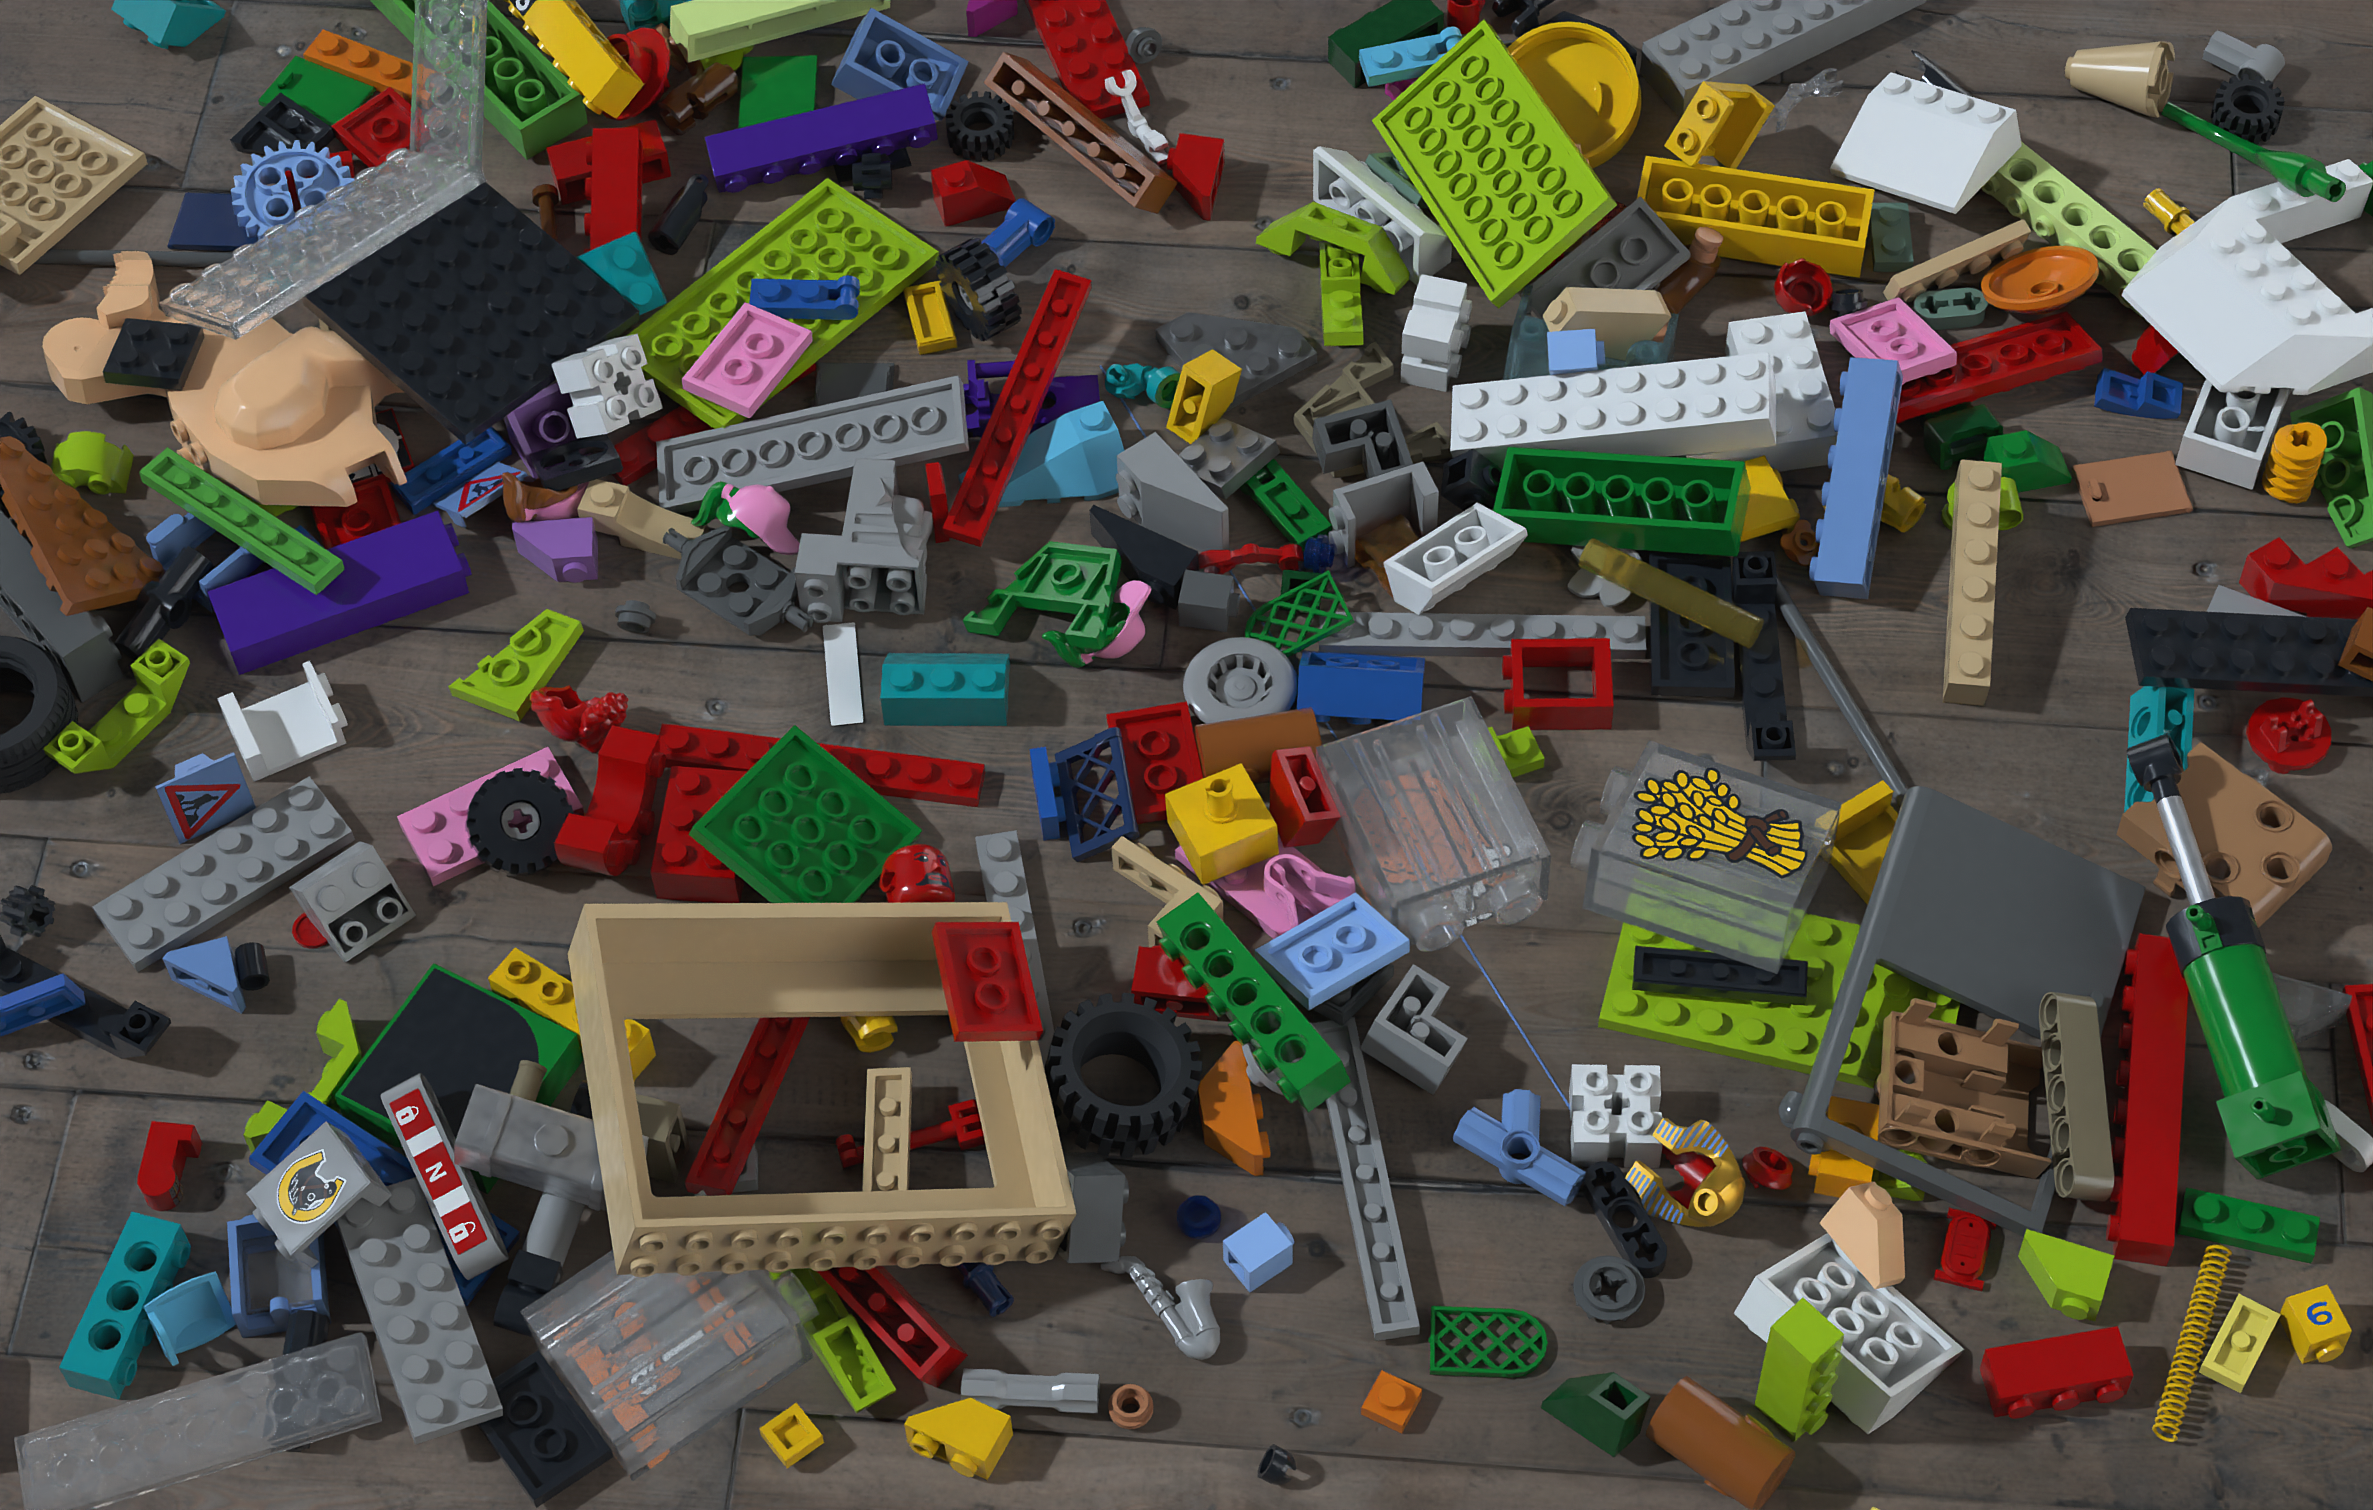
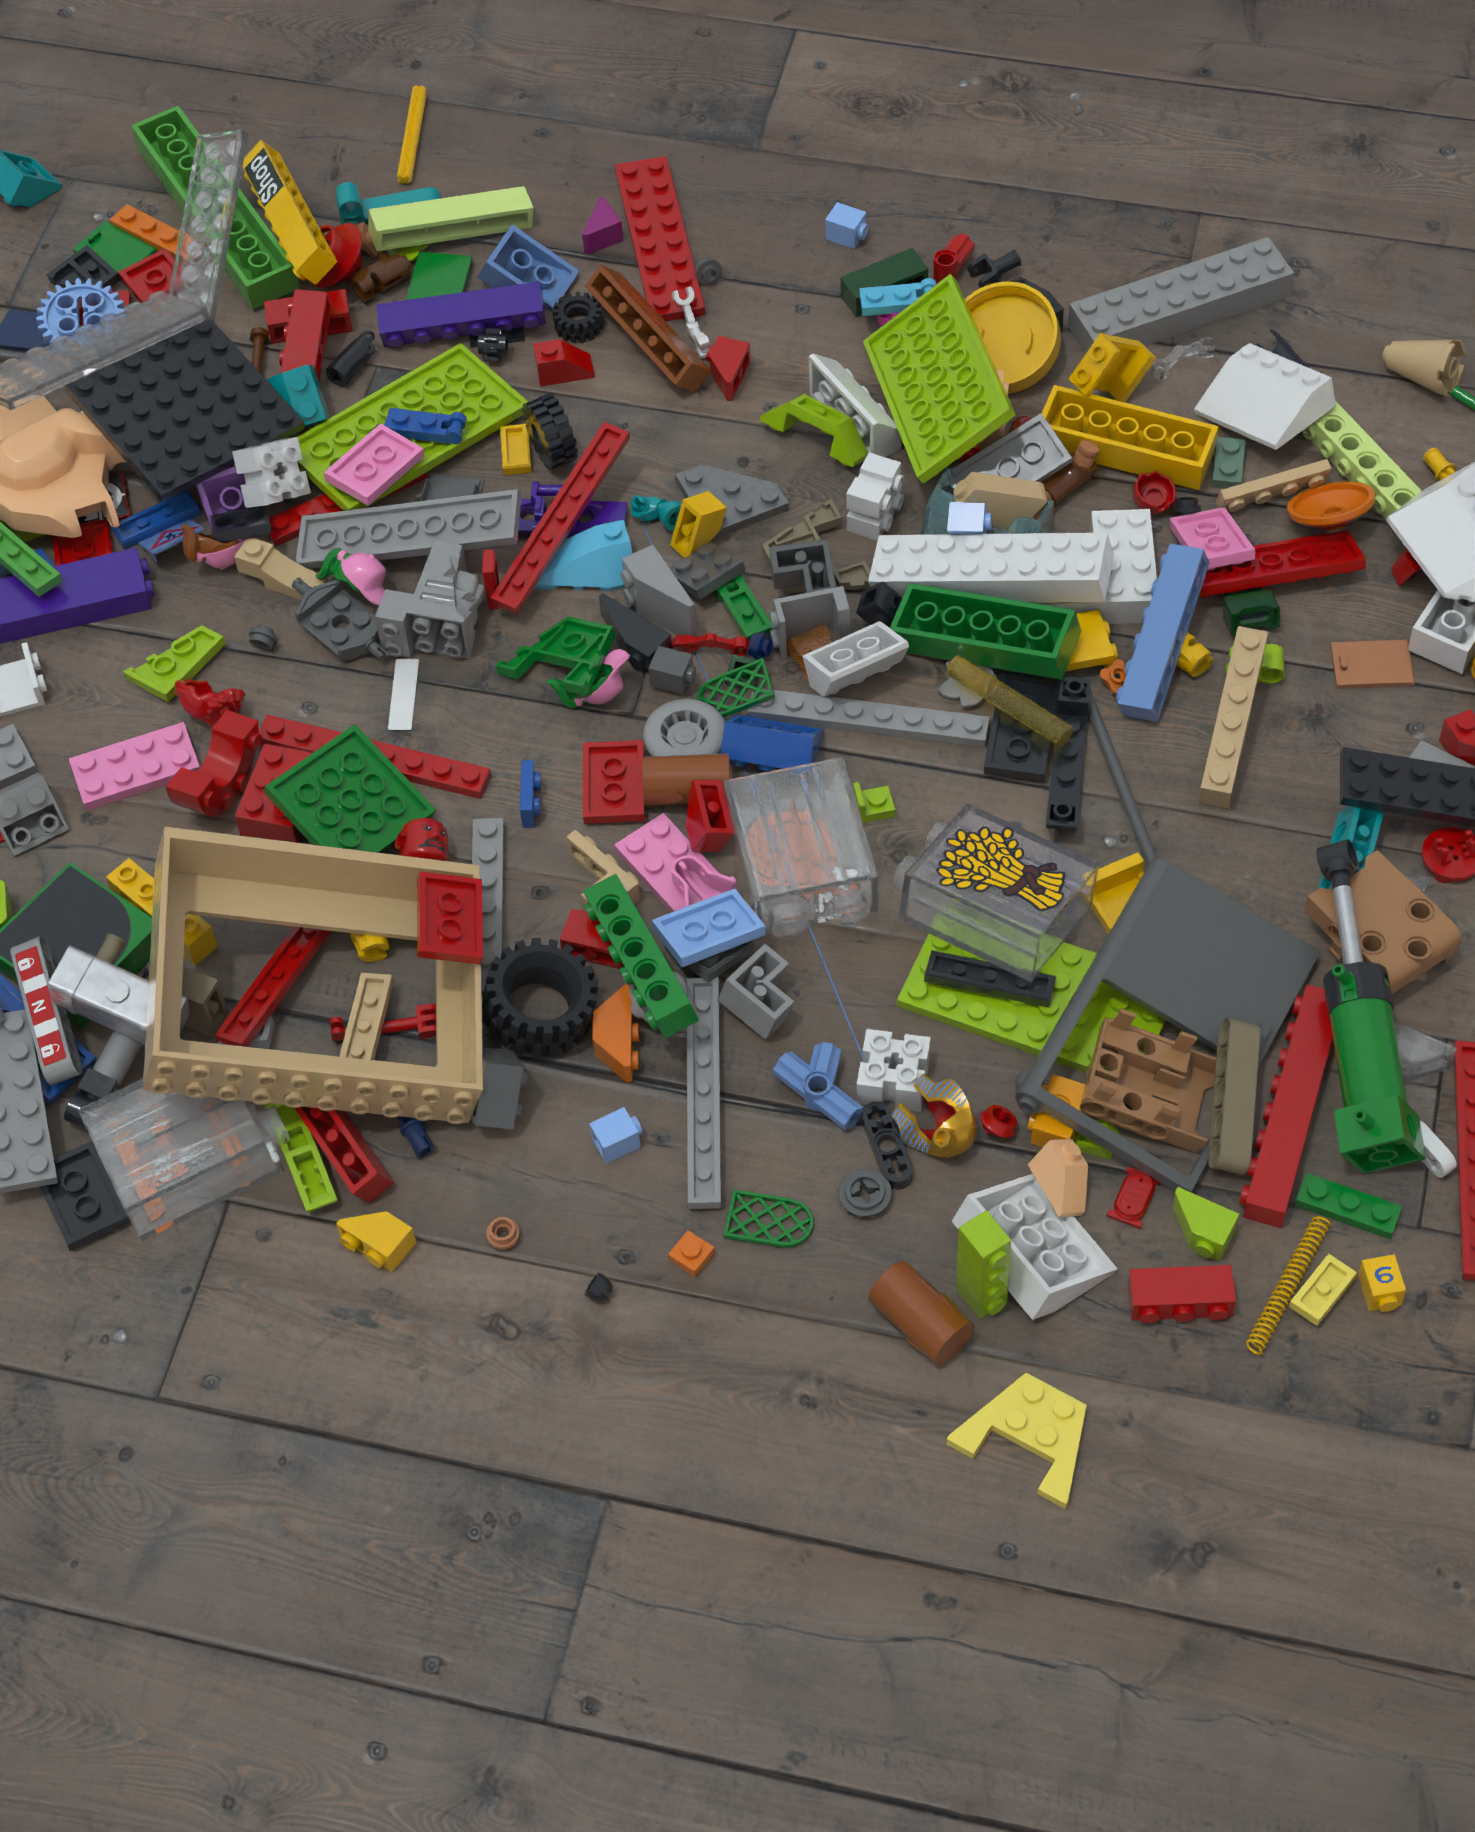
camera: 10 degrees right, 0 degrees up
black bush [465,768,573,877] -> none
medium lavender slope [512,517,598,583] -> none
yellow plate [759,1403,824,1469] -> none
teal slope [880,653,1010,726] -> none
light grey axle [961,1368,1100,1414] -> none
blue piece [982,198,1055,267] -> none
dark blue window [1055,727,1140,862] -> none
light grey piece [1101,1256,1220,1360] -> none
yellow brick [1165,763,1279,885] -> none
clear blue plate [1177,1195,1221,1239] -> none
lime slope [1319,242,1363,346] -> none
sand green plate [1365,152,1429,209] -> none
red window [1502,638,1614,730] -> none
dark green slope [1541,1372,1651,1457] -> none
sand green beam [1913,288,1988,330] -> none
green slope [1983,430,2072,493] -> none
blue slope [2094,367,2183,419] -> none

